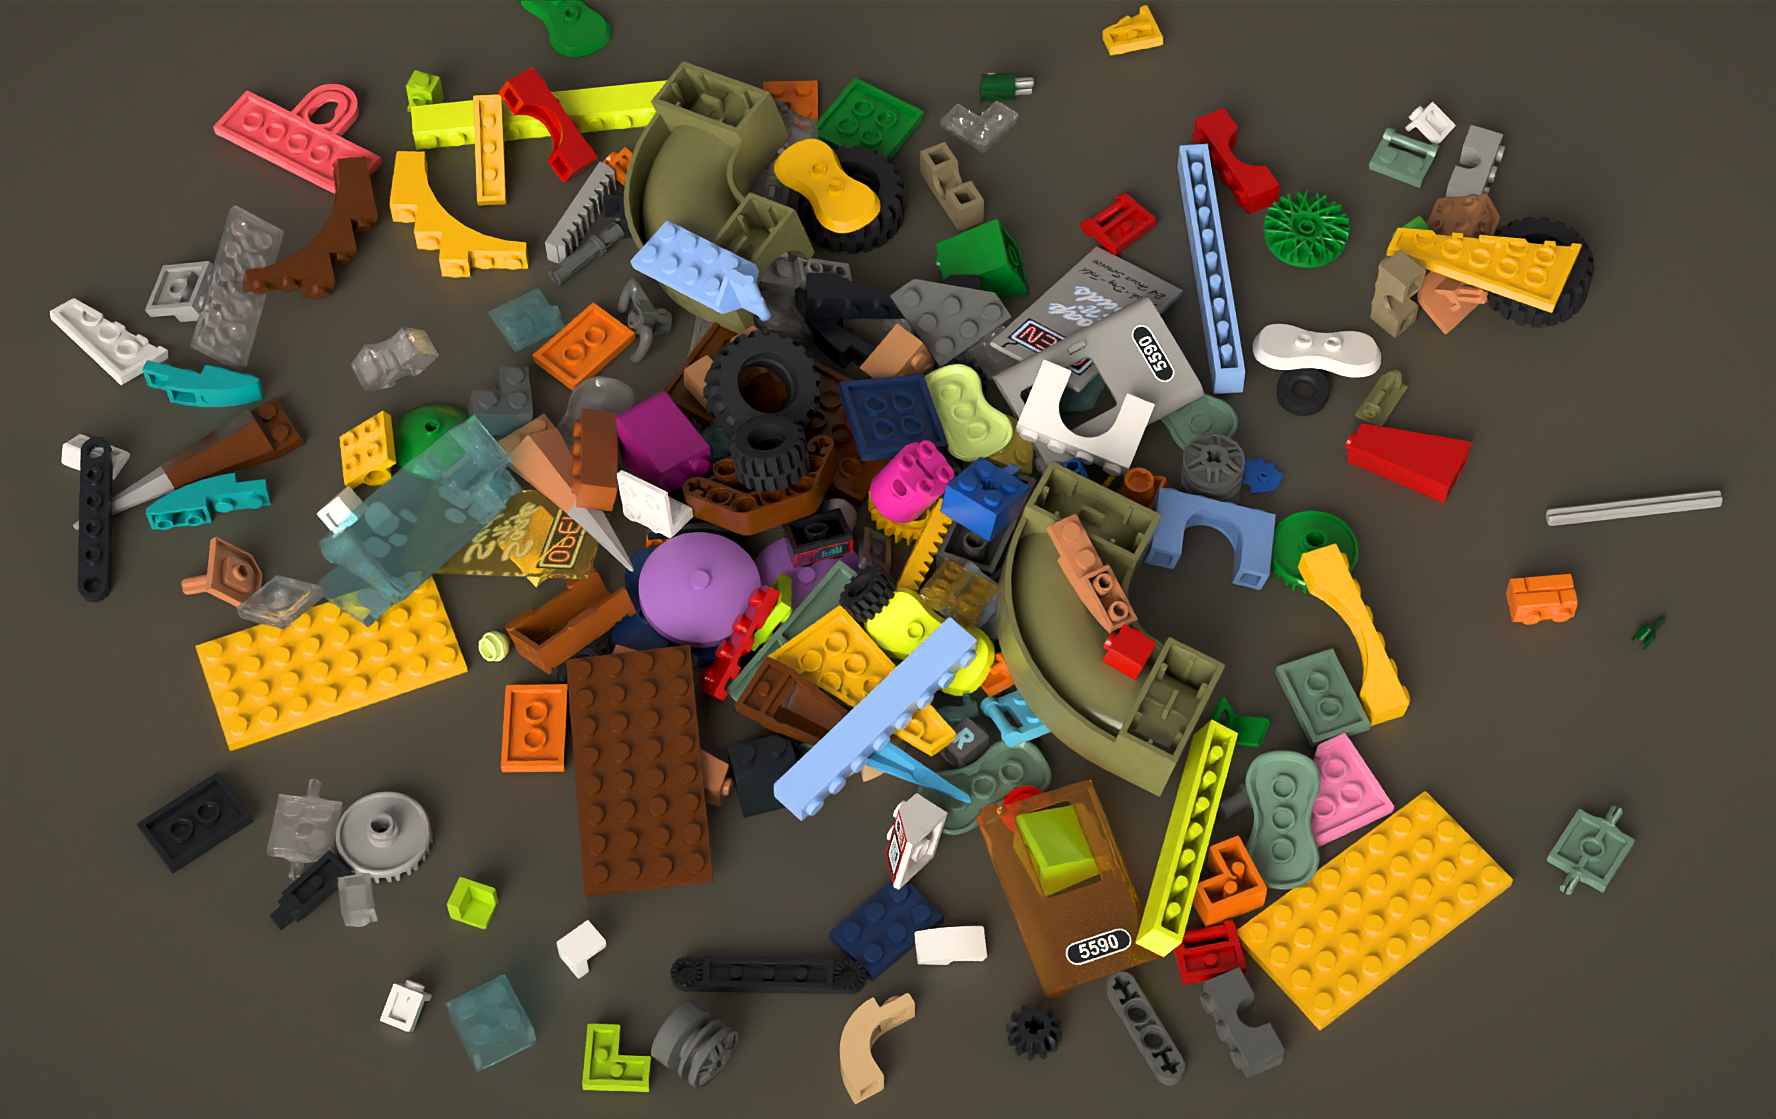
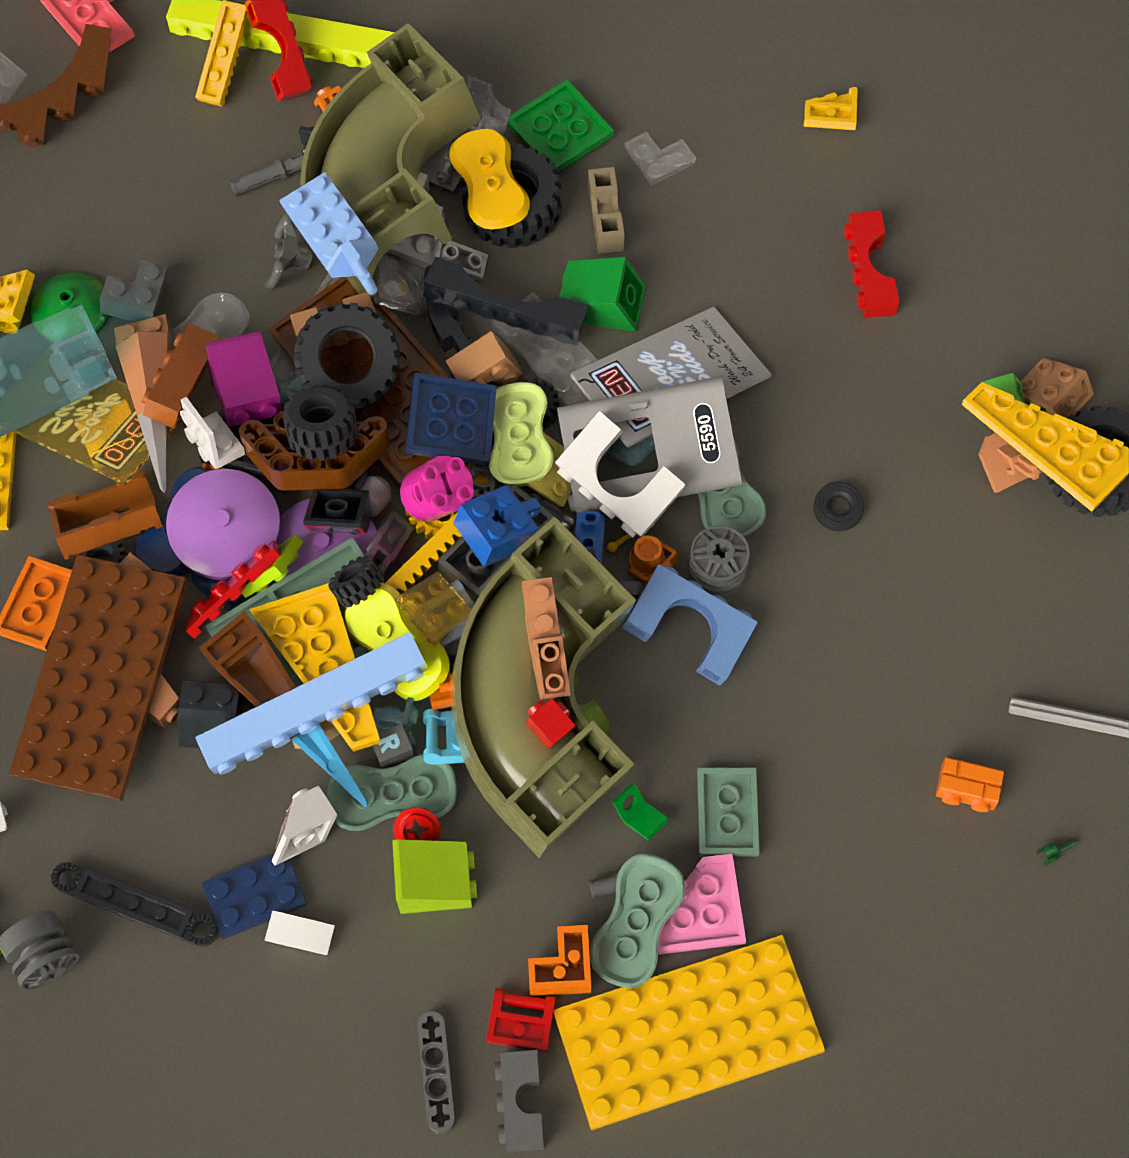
camera: 20 degrees right, 10 degrees up
clear brick [350,327,439,390] -> none
yellow arch [389,151,529,278] -> none
yellowish green plate [479,631,510,661] -> none
clear light blue hinge [488,288,565,353] -> none
orange plate [533,302,636,393] -> none
light grey gear [545,162,617,264] -> none
orange plate [763,80,818,131] -> none
tan arch [840,992,915,1104] -> none
dark grey plate [890,279,1012,367] -> none
clear orange piece [976,780,1163,999] -> none
dark green piece [979,73,1034,103] -> none
black gear [1006,1003,1062,1061] -> none
red plate [1080,192,1157,256] -> none
neon yellow brick [1136,719,1238,957] -> none
light blue brick [1177,144,1245,394] -> none
blue piece [1242,458,1284,494] -> none
white plate [1252,324,1381,377] -> none
green wheel [1263,191,1350,268] -> none
green wheel [1271,510,1359,595] -> none
yellow arch [1298,543,1410,726] -> none
red slope [1345,423,1472,503] -> none
olive hinge [1355,369,1409,427] -> none
sand green plate [1369,127,1440,188] -> none
dark tan arch [1370,250,1426,338] -> none
white bracket [1405,102,1456,145] -> none
light grey arch [1445,125,1505,198] -> none
sand green plate [1547,805,1636,895] -> none

